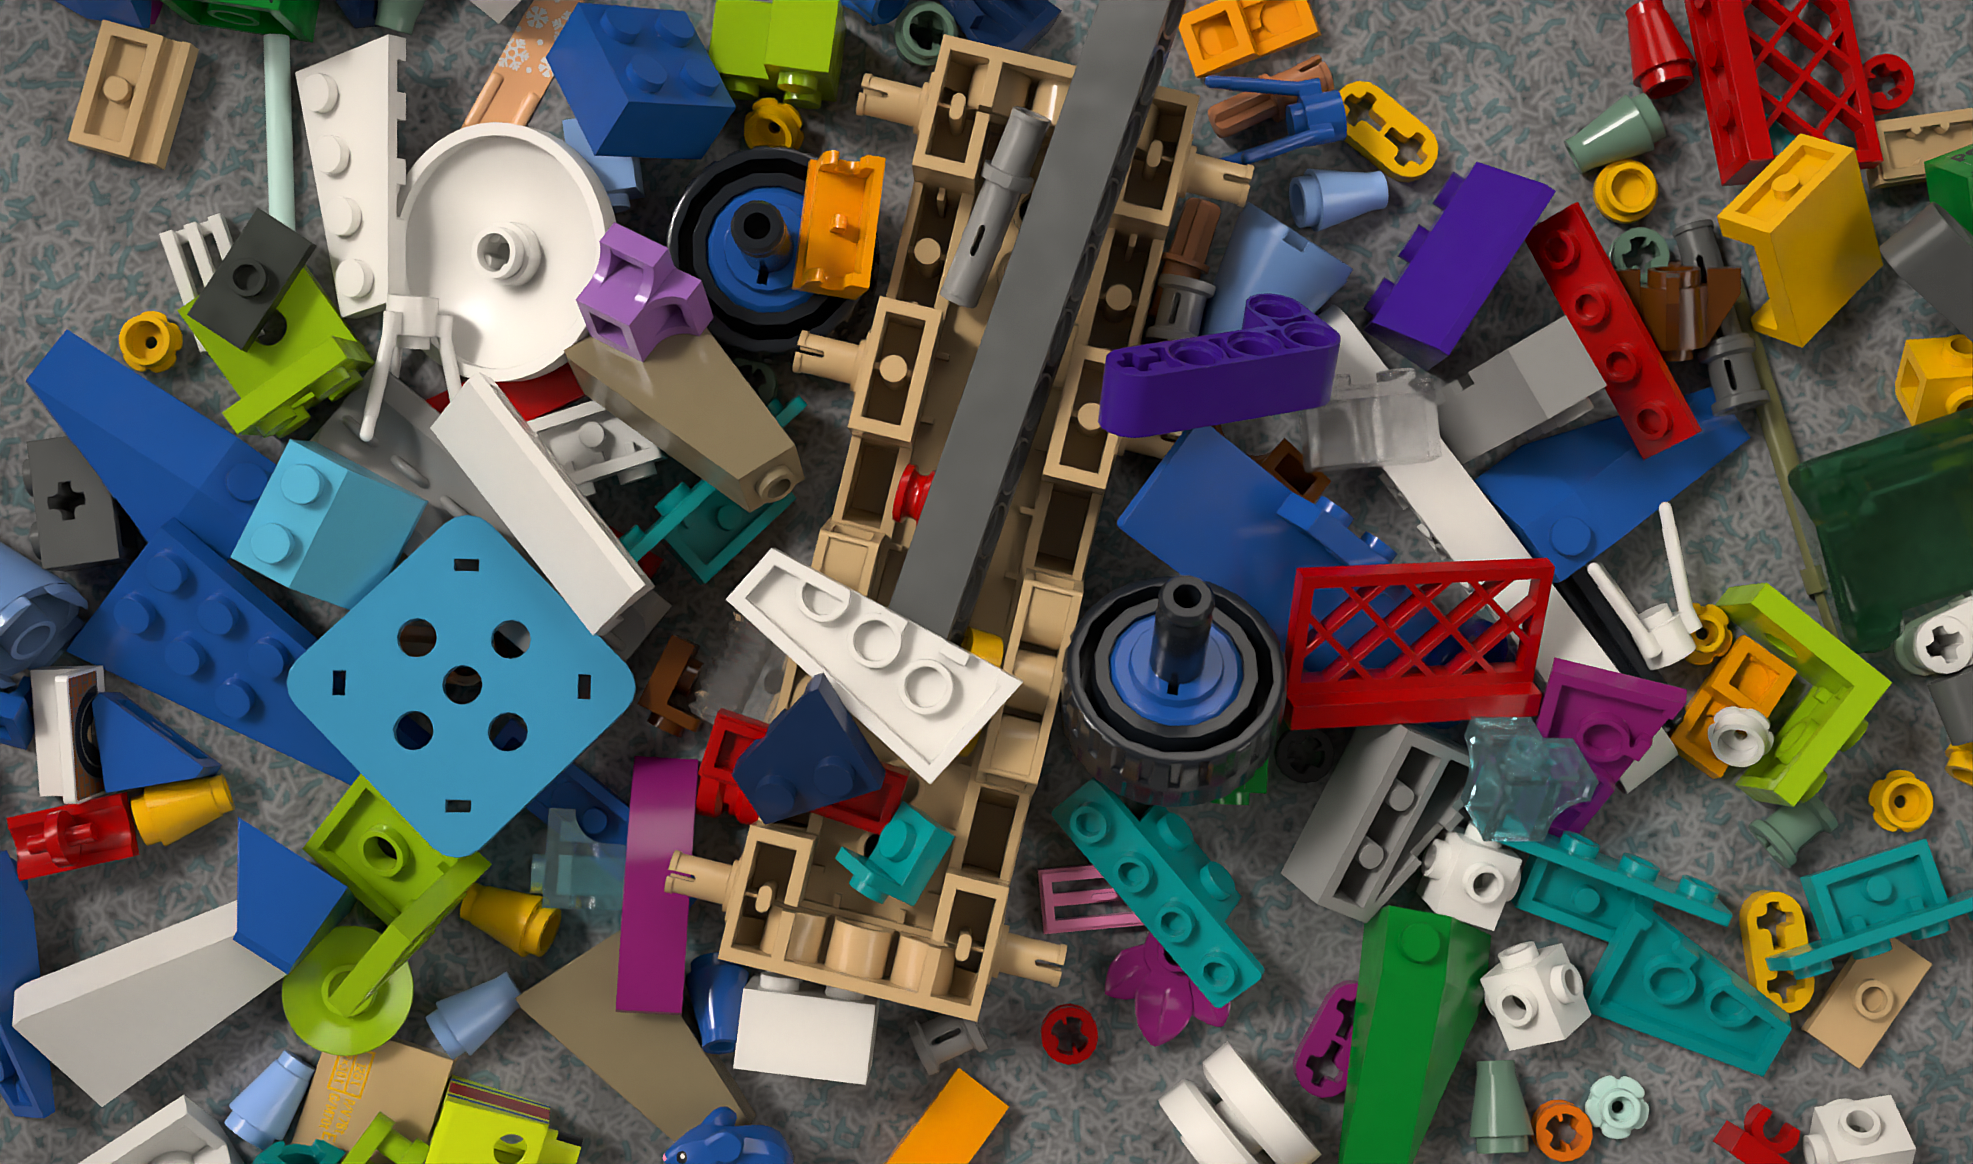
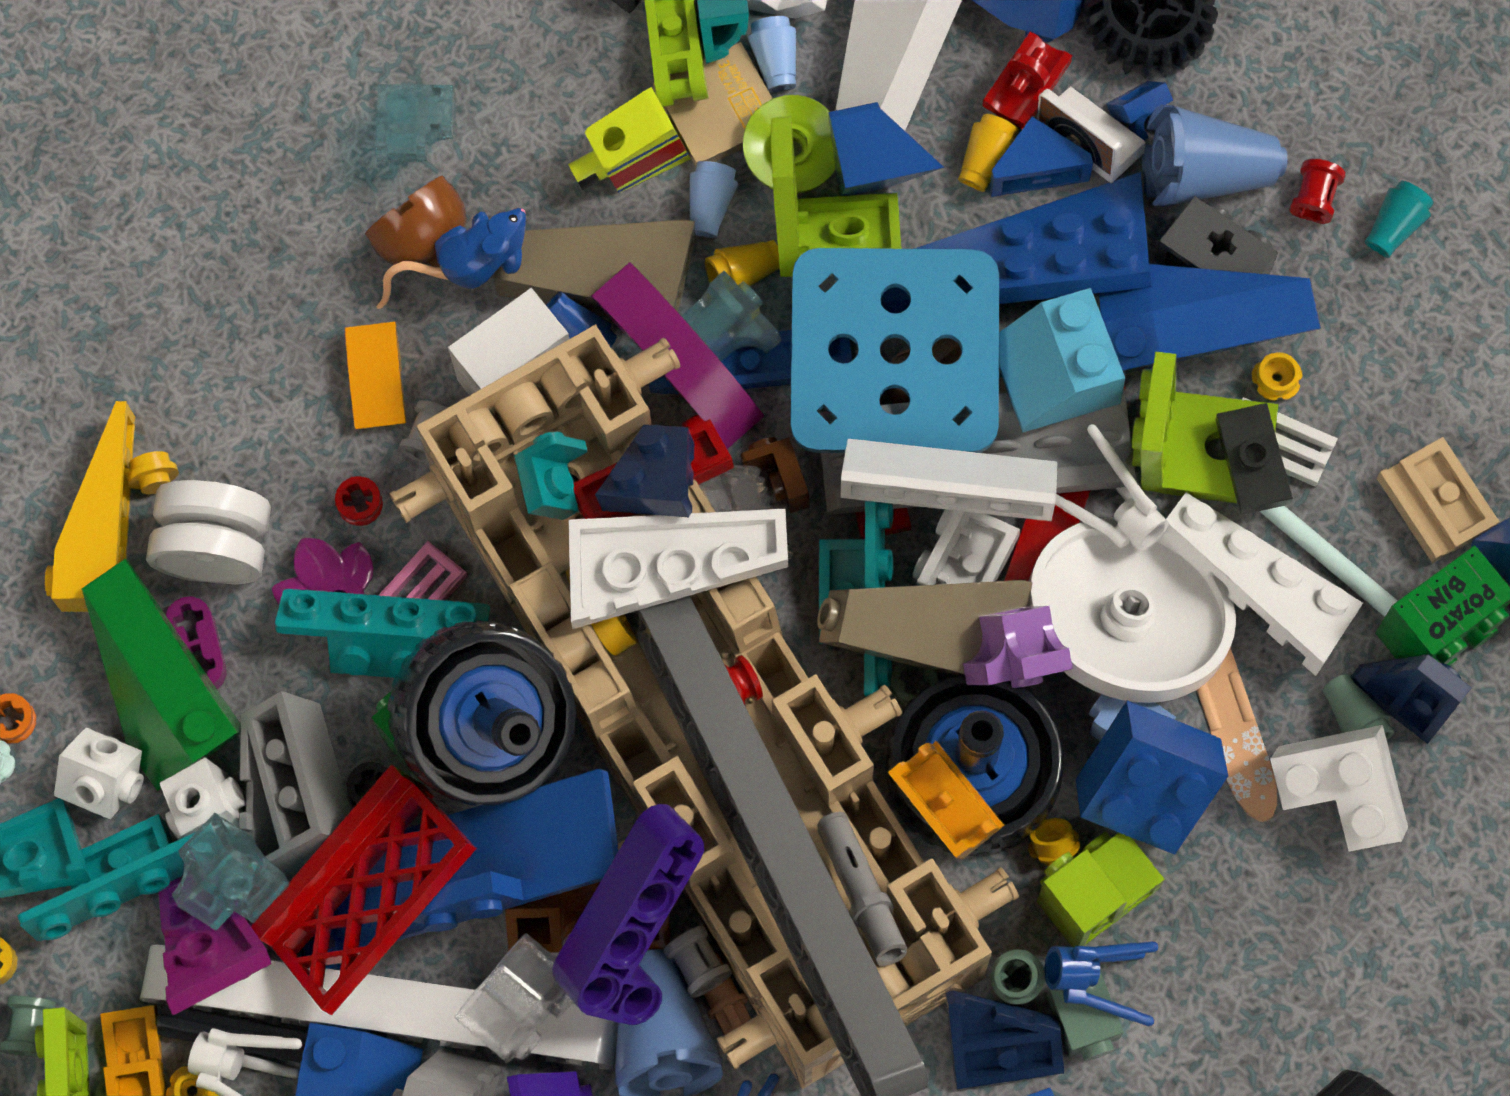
camera: 135 degrees right, 15 degrees down
sand green cone [1469,1060,1534,1154] -> none
white plate [1708,706,1774,767] -> none

